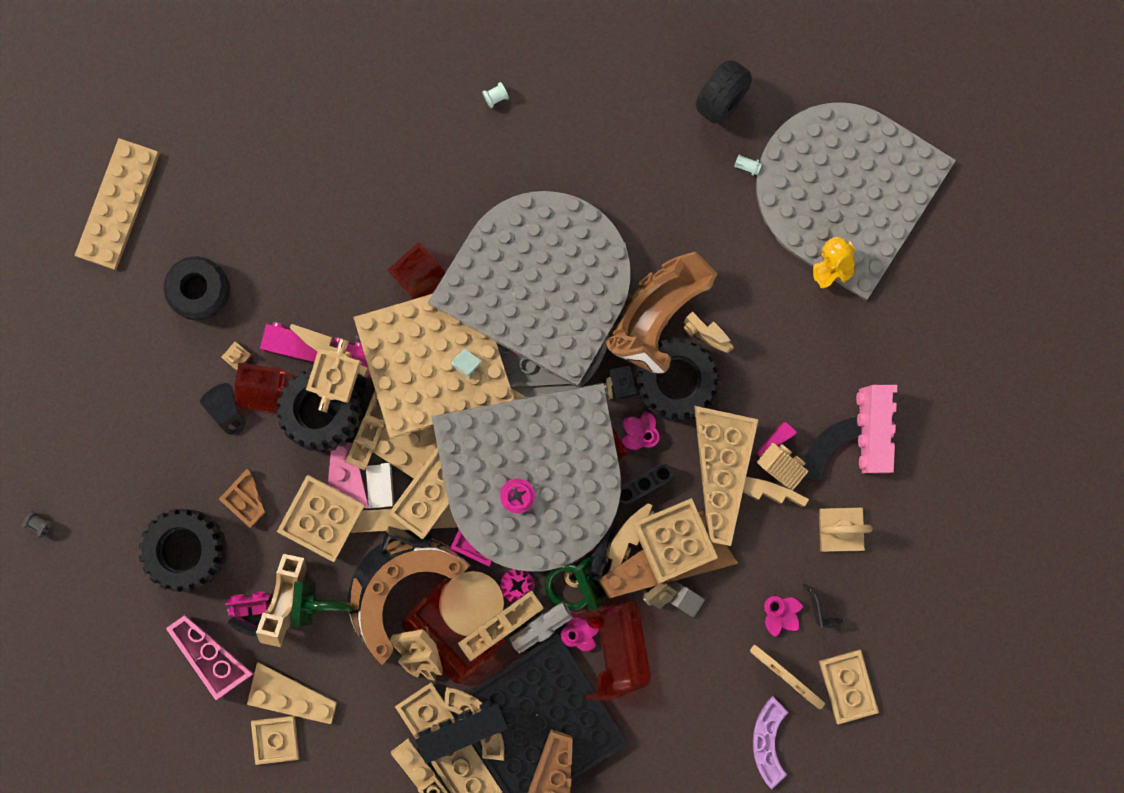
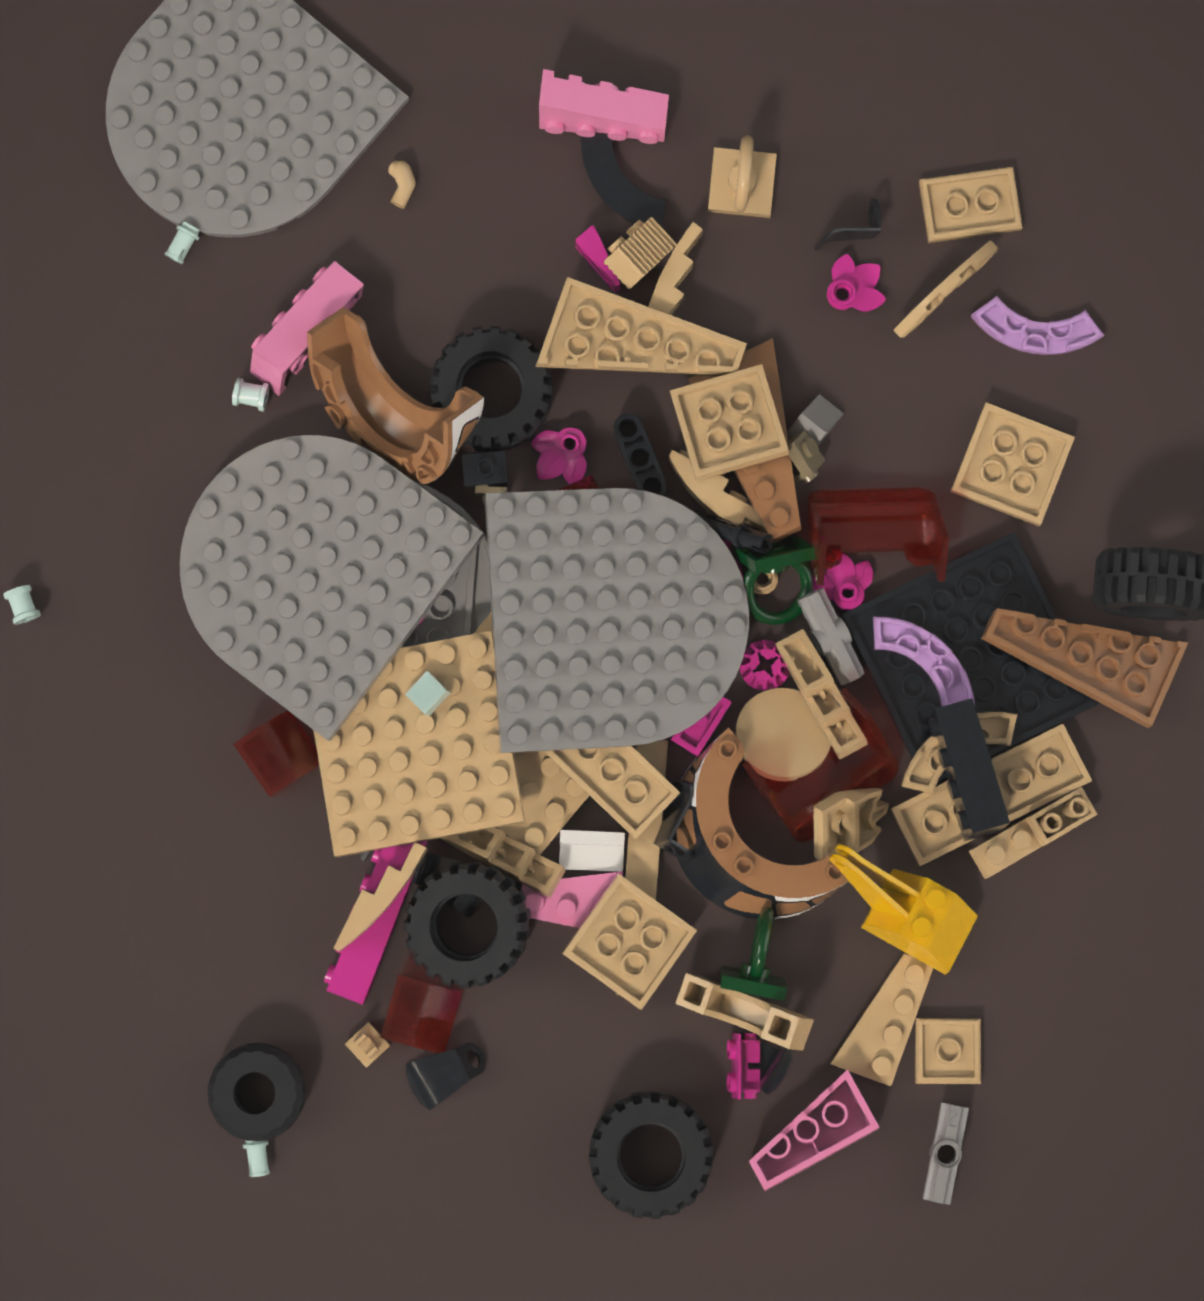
camera: 80 degrees left, 0 degrees up
tan plate [74,138,160,270] -> none
medium nougat wing [219,469,266,528] -> none
tan plate [306,339,362,412] -> none
dark pink gear [500,478,535,513] -> none
tan plate [683,311,734,353] -> none
black tyre [695,60,752,123] -> none
yellow head [813,237,856,288] -> none
none -> light aqua bush [232,377,270,412]
none -> light aqua pin [243,1140,270,1177]
none -> bright pink wedge [250,261,364,396]
none -> tan arm [388,160,416,209]
none -> yellow slope [829,844,978,975]
none -> lavender tile [873,617,975,707]
none -> light grey piece [922,1102,969,1205]
none -> tan plate [950,402,1075,526]

